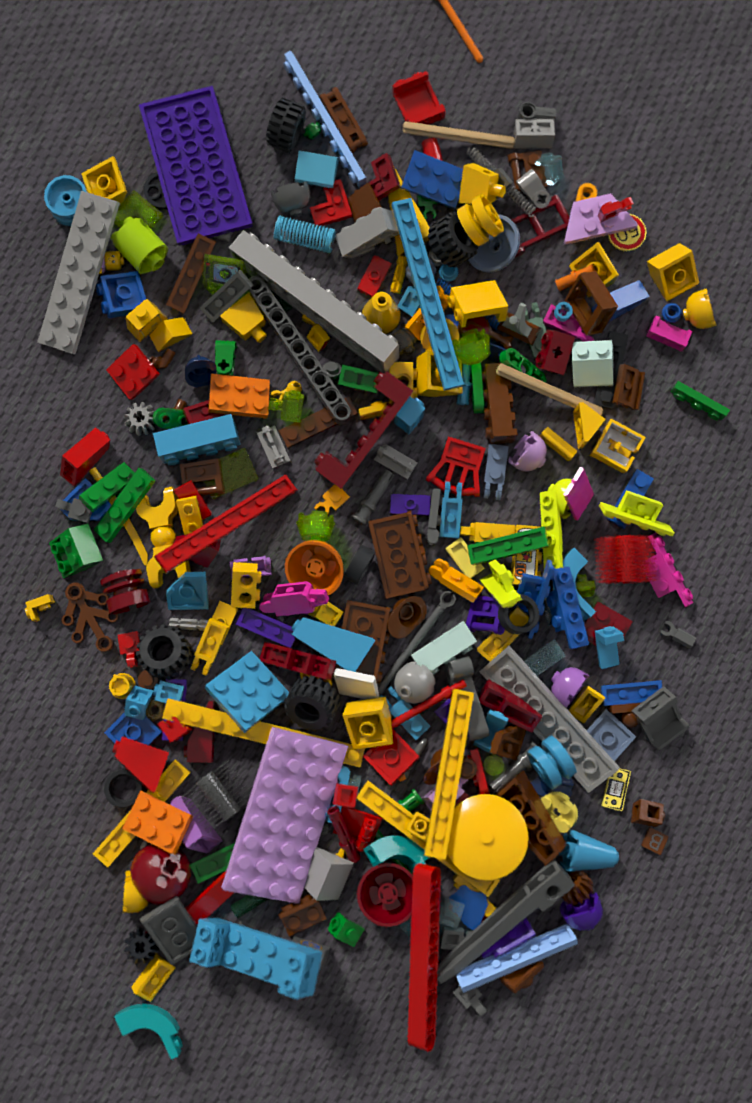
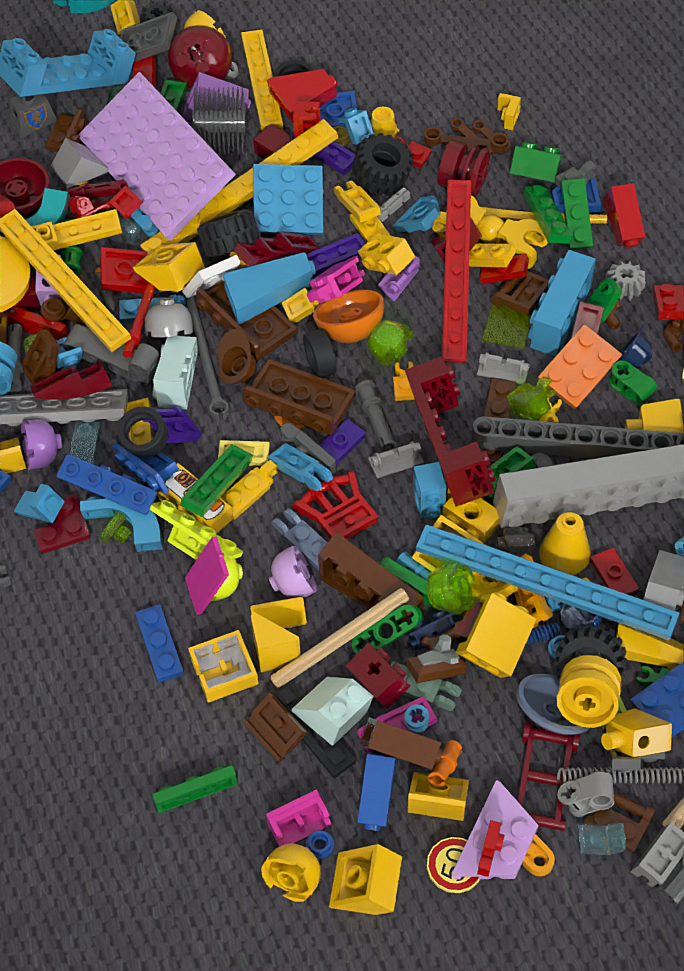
camera: 135 degrees right, 25 degrees down
orange plate [122,791,194,855] -> none
dark azure bracket [153,680,185,703] -> none
green bracket [328,912,365,947] -> none
light orange hinge [428,559,484,603] -> none
neon yellow bracket [479,559,521,608] -> none
red piece [595,534,657,584] -> none
neon yellow bracket [599,490,675,536] -> none
dark pink bracket [641,533,693,607] -> none

